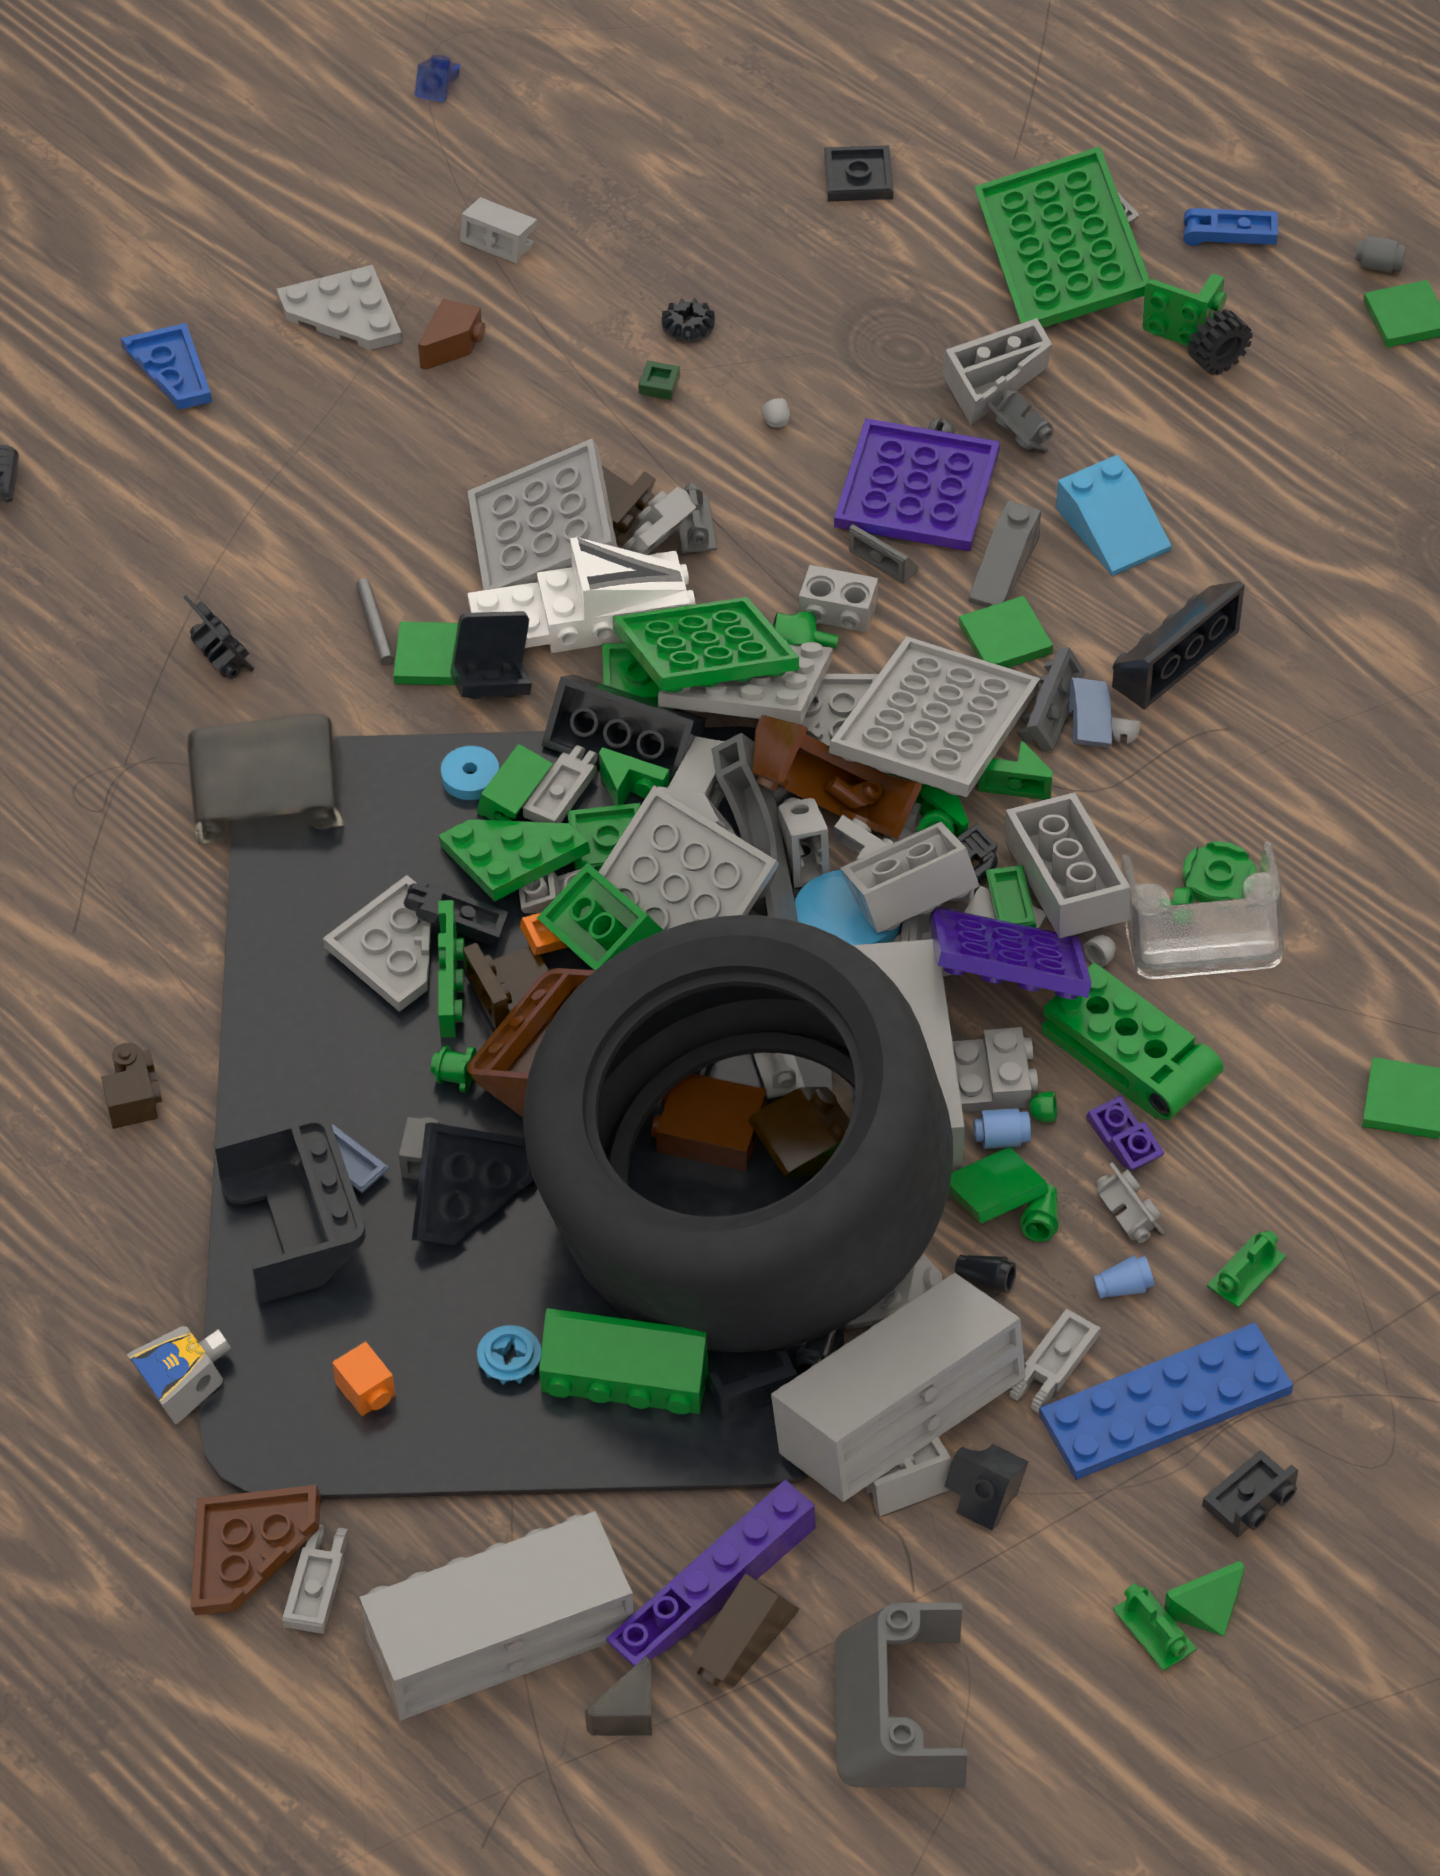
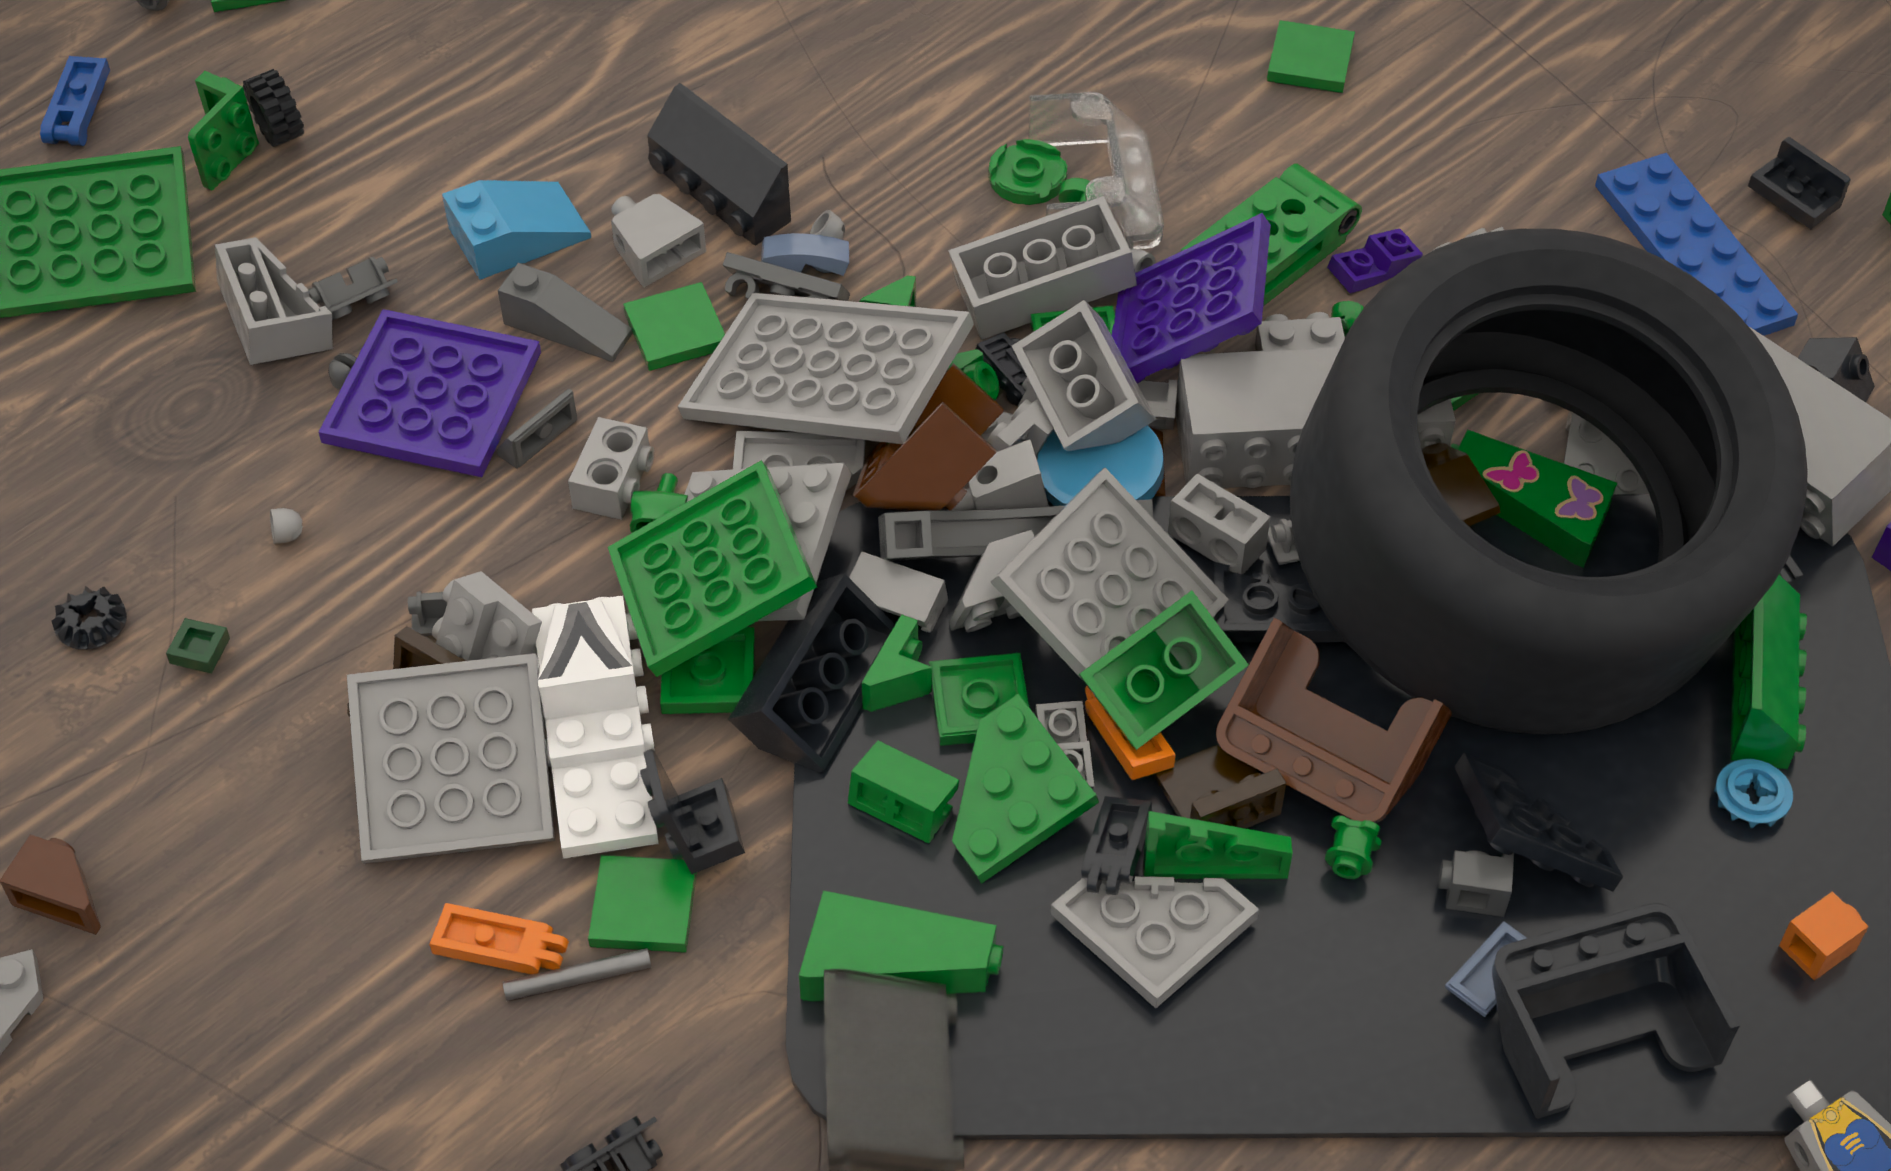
camera: 90 degrees left, 0 degrees up
dark azure piece [441,746,499,800] -> none
light grey hinge [523,745,598,823] -> none
green hinge [1207,1230,1286,1309] -> none
none -> orange hinge [429,903,569,975]
none -> light grey torso [611,194,706,288]
none -> green slope [799,890,1004,1001]

